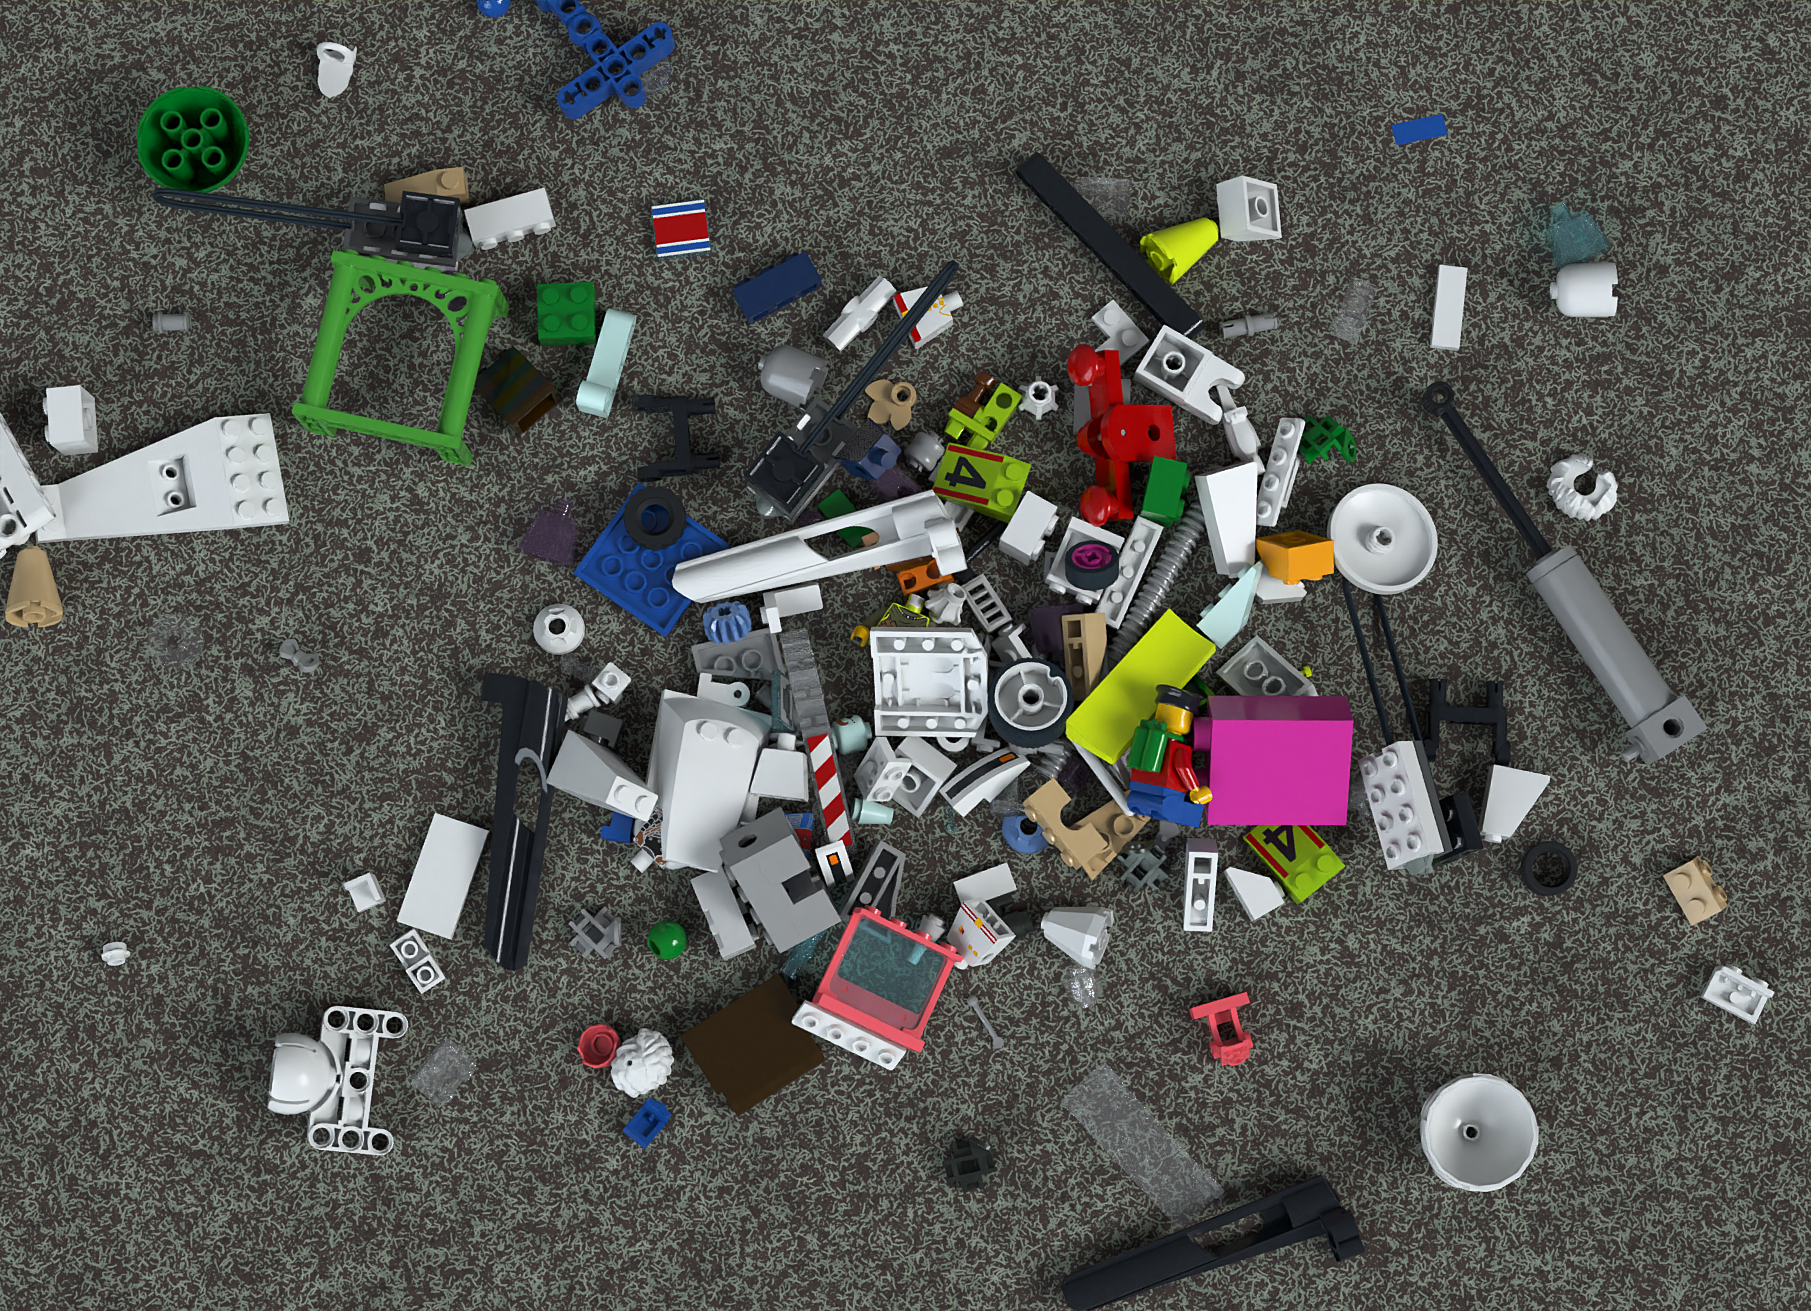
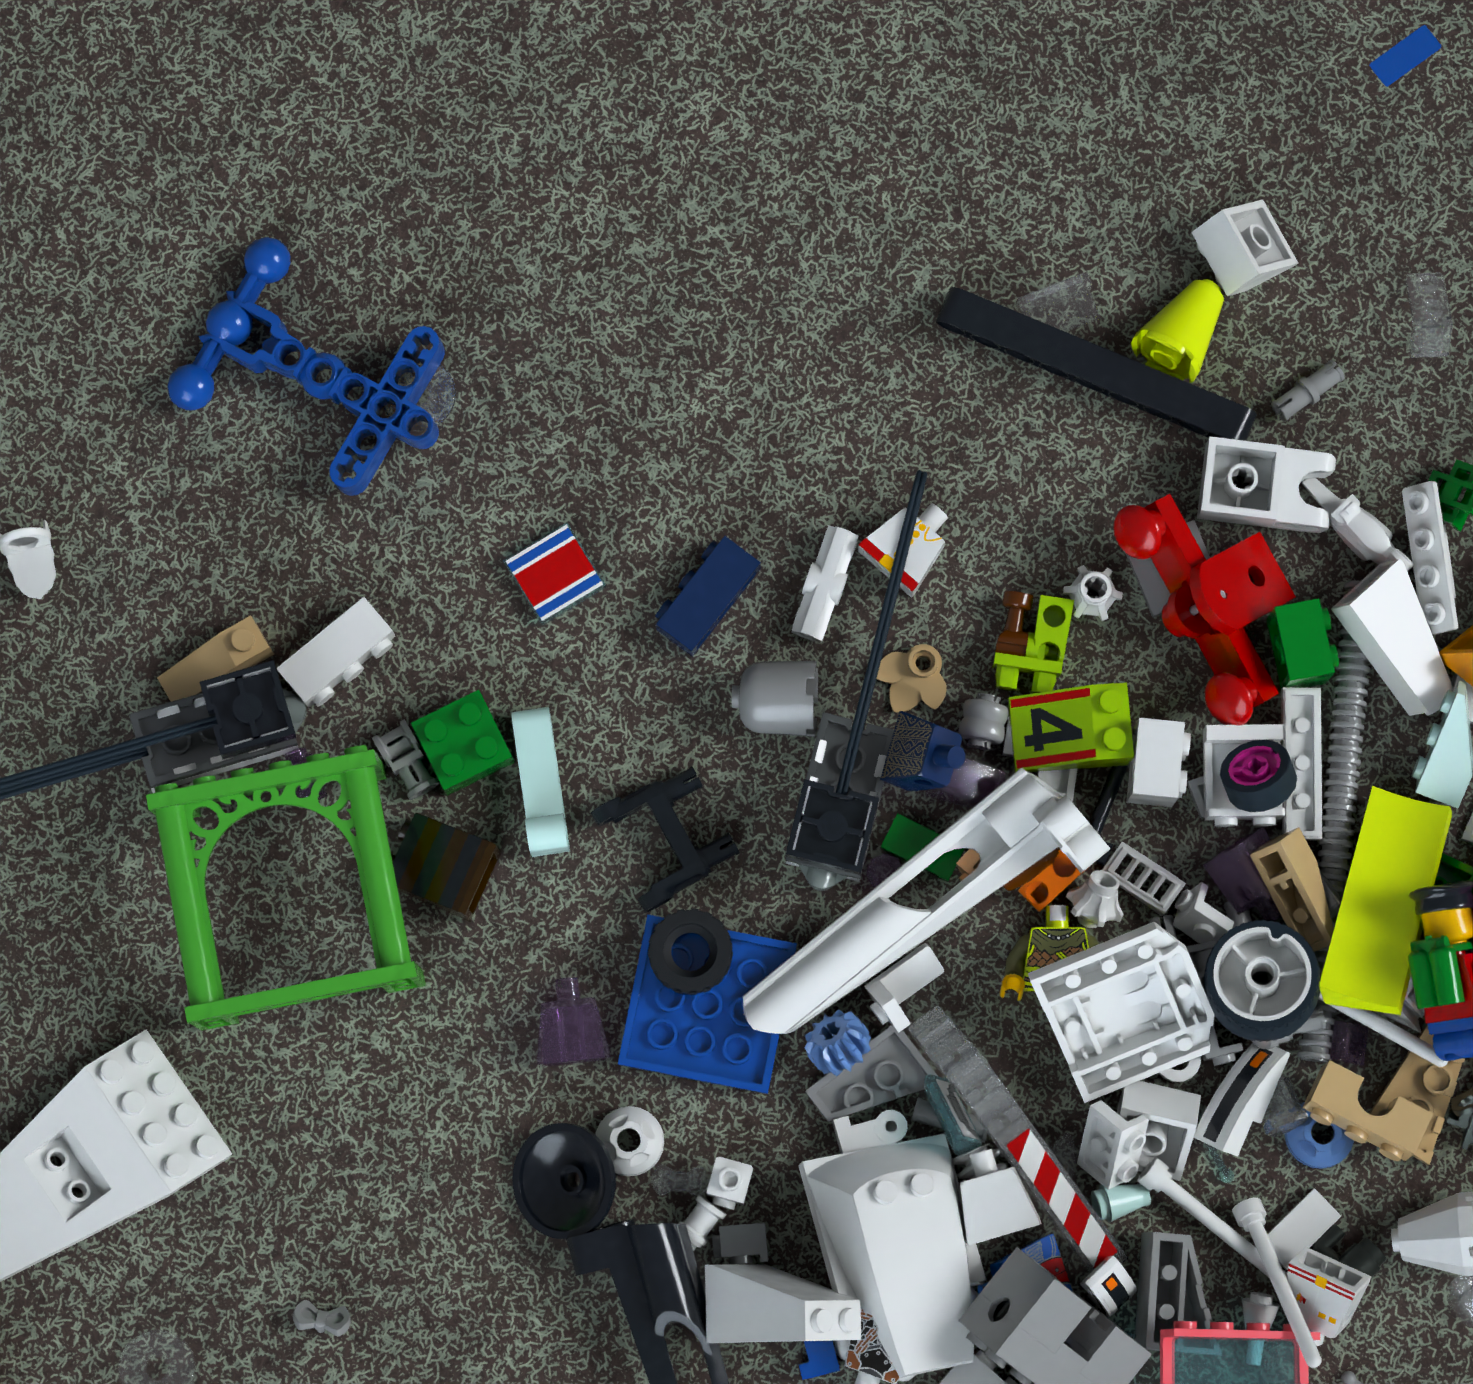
camera: 20 degrees left, 0 degrees up
light aqua head [828,715,872,755] -> none
white plate [1092,300,1150,367] -> none
none -> light grey connector [372,719,439,800]
none -> black dish [512,1123,616,1239]
none -> white piece [1137,1157,1287,1278]
none -> white piece [1232,1198,1322,1368]

